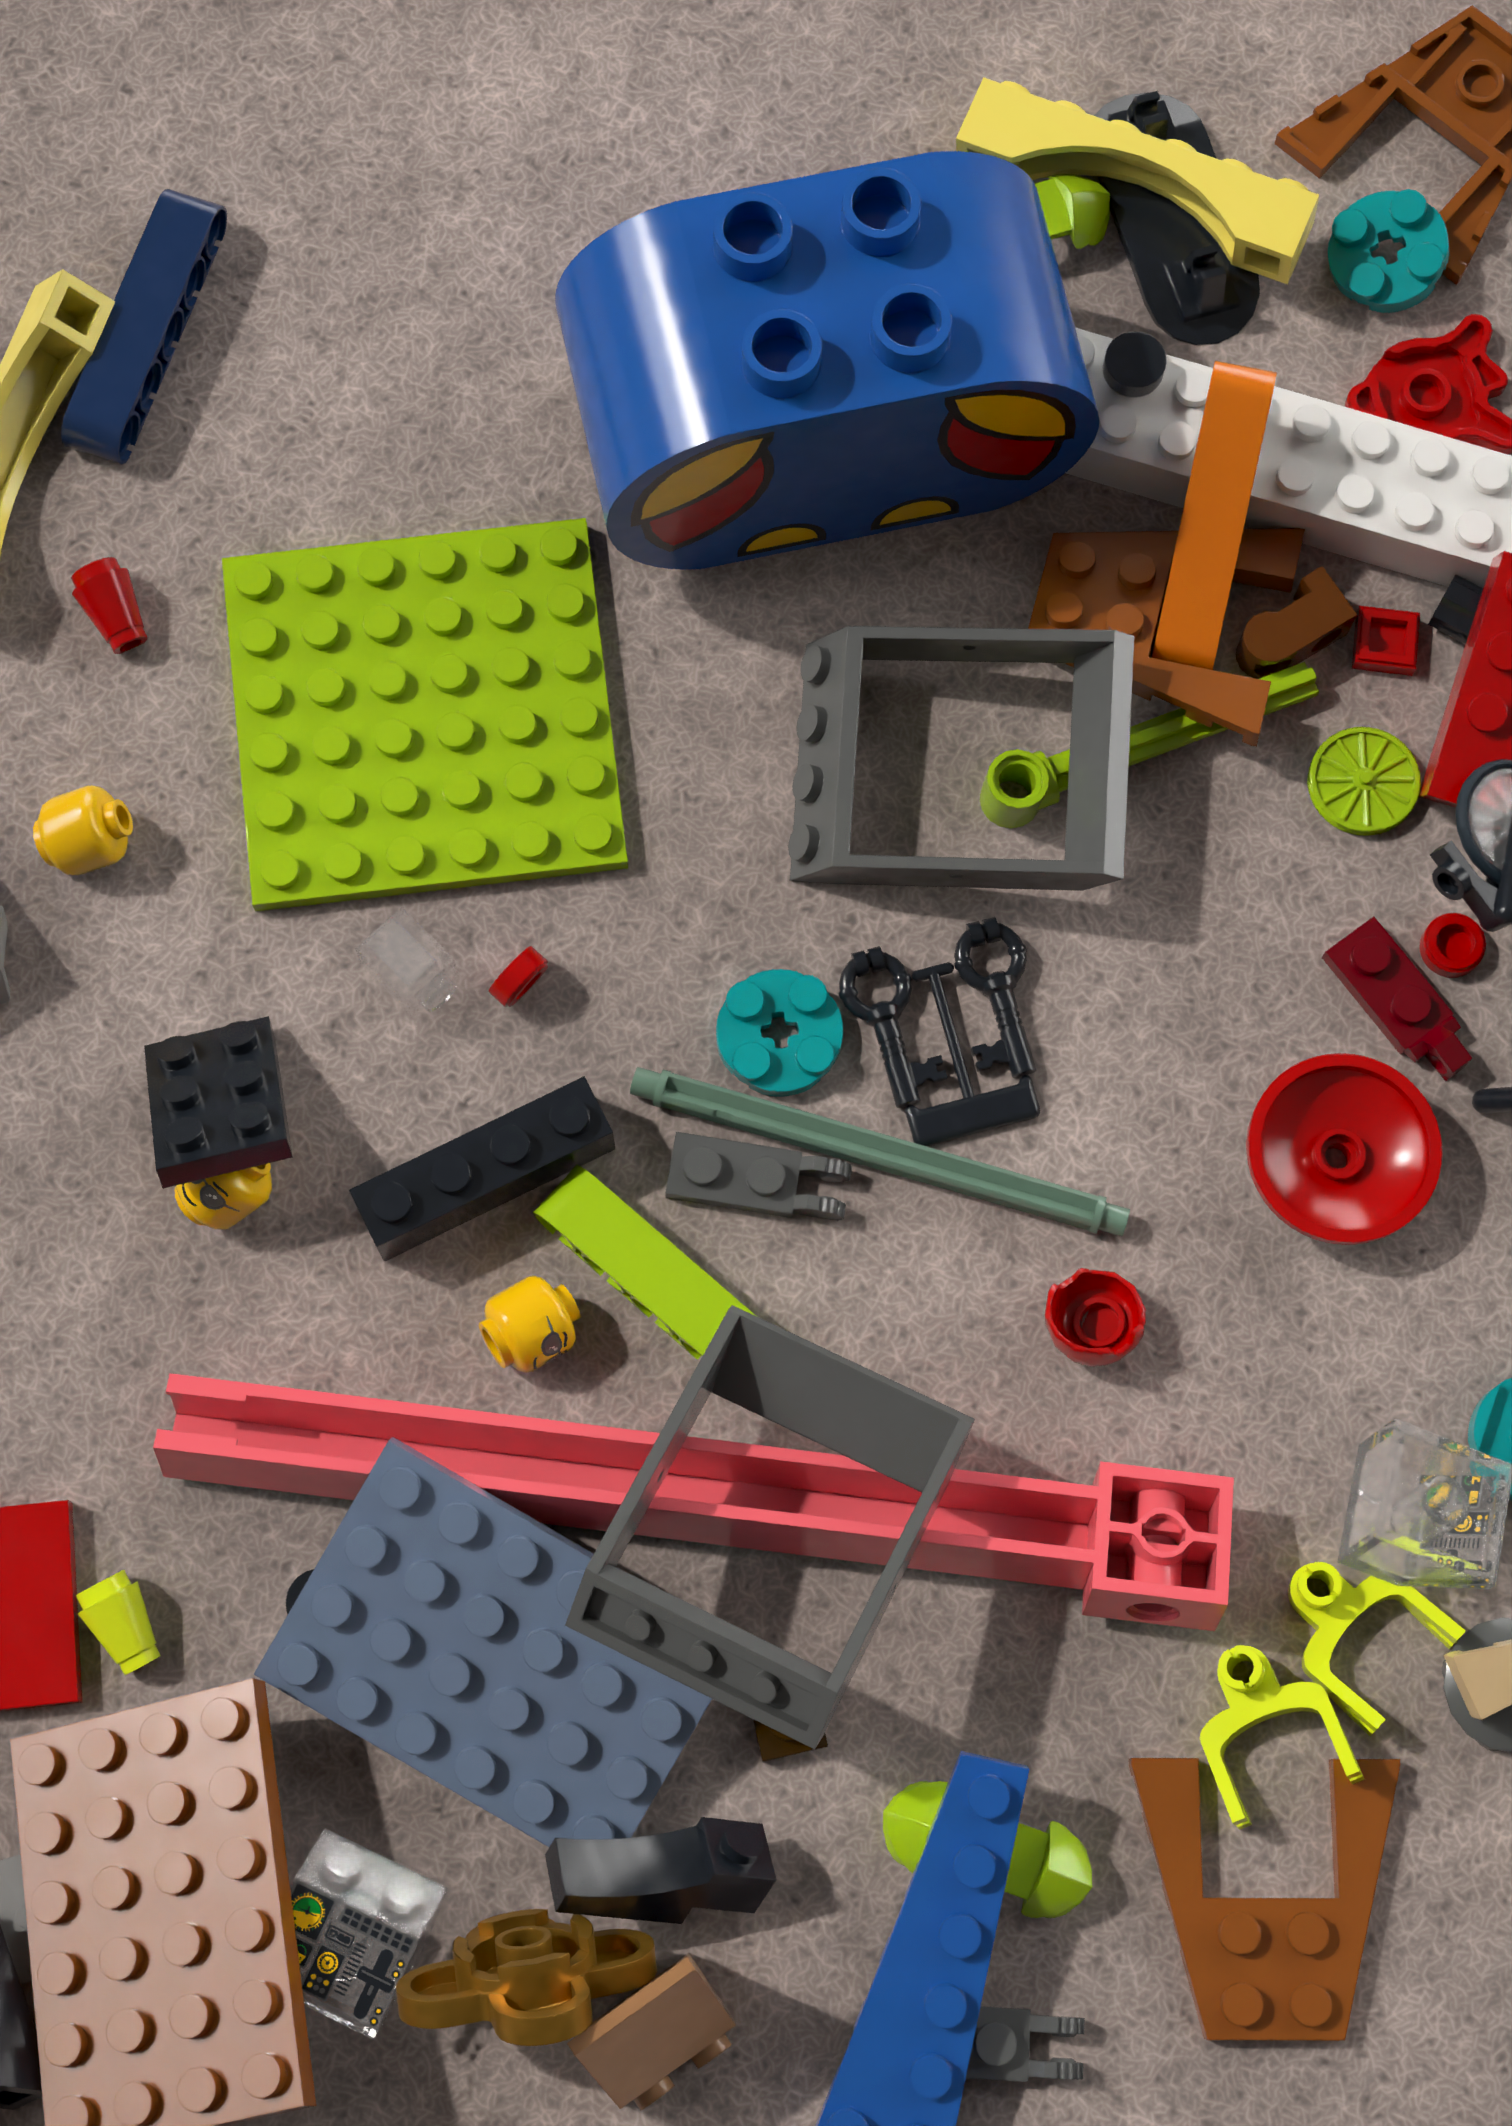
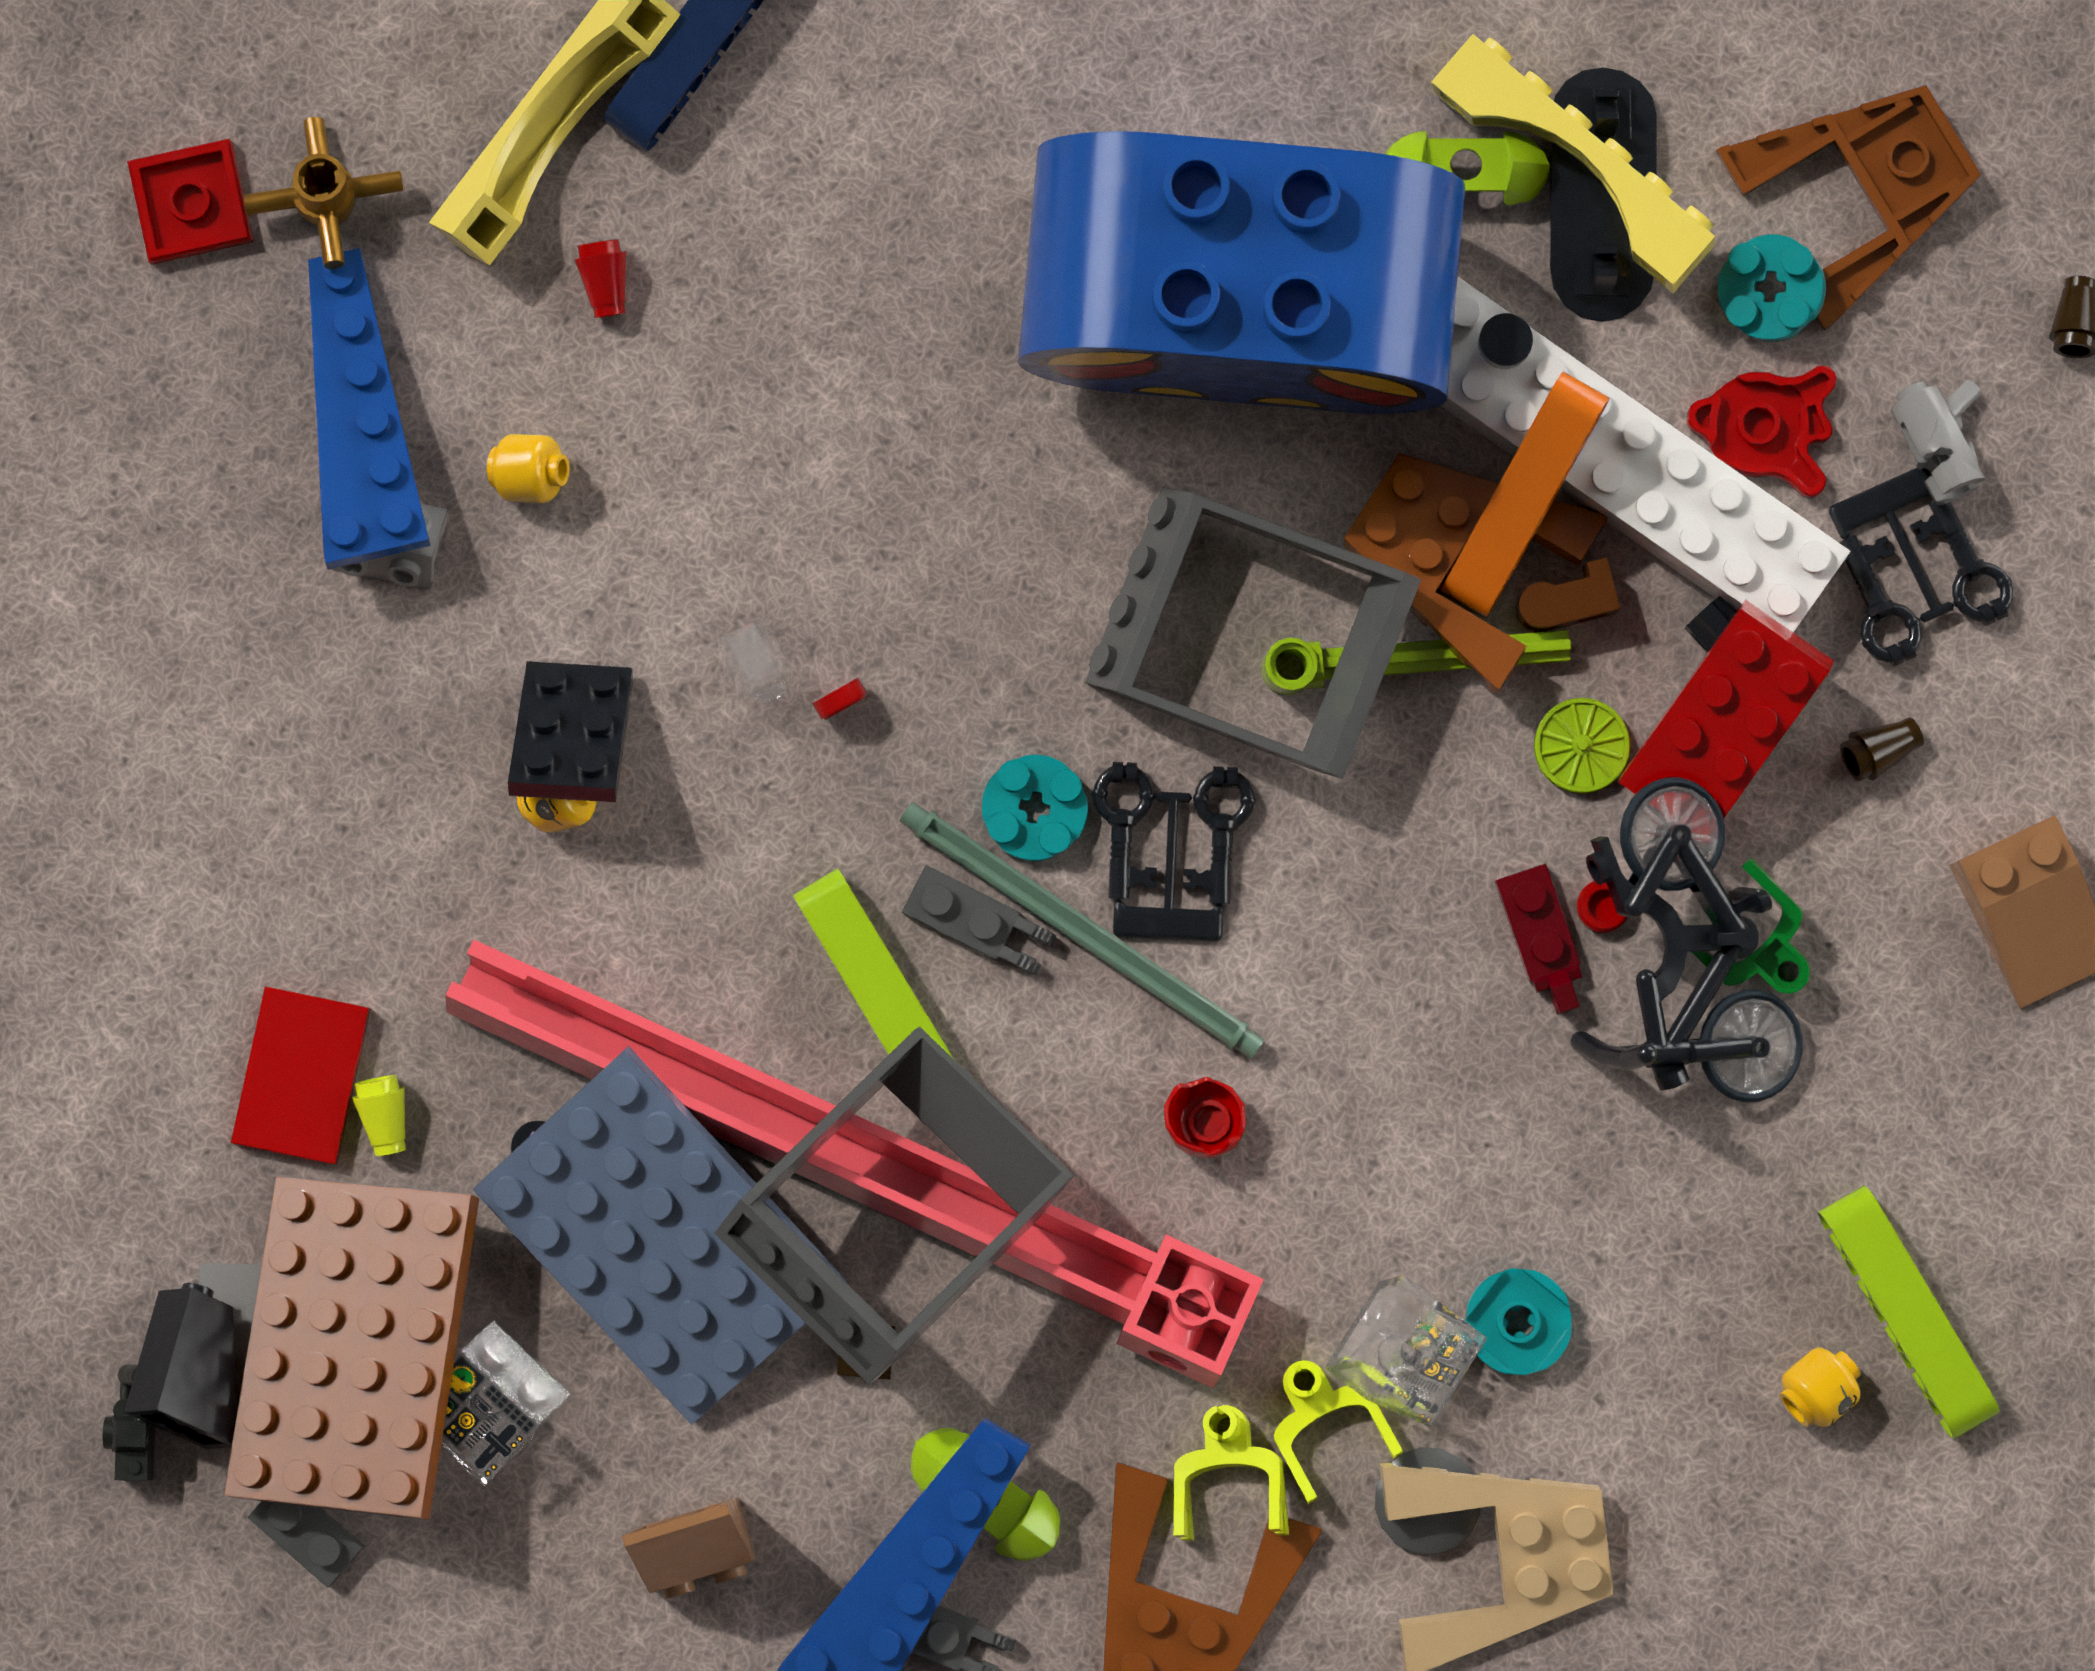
camera: 25 degrees right, 10 degrees up
lime plate [222,518,628,912] -> none
black brick [349,1076,615,1262] -> none
pearl gold plant [396,1909,657,2046] -> none
yellow head [479,1275,581,1373] -> none
black slope [545,1817,777,1924] -> none
red dish [1246,1053,1442,1245] -> none
red tile [1352,606,1420,676] -> none

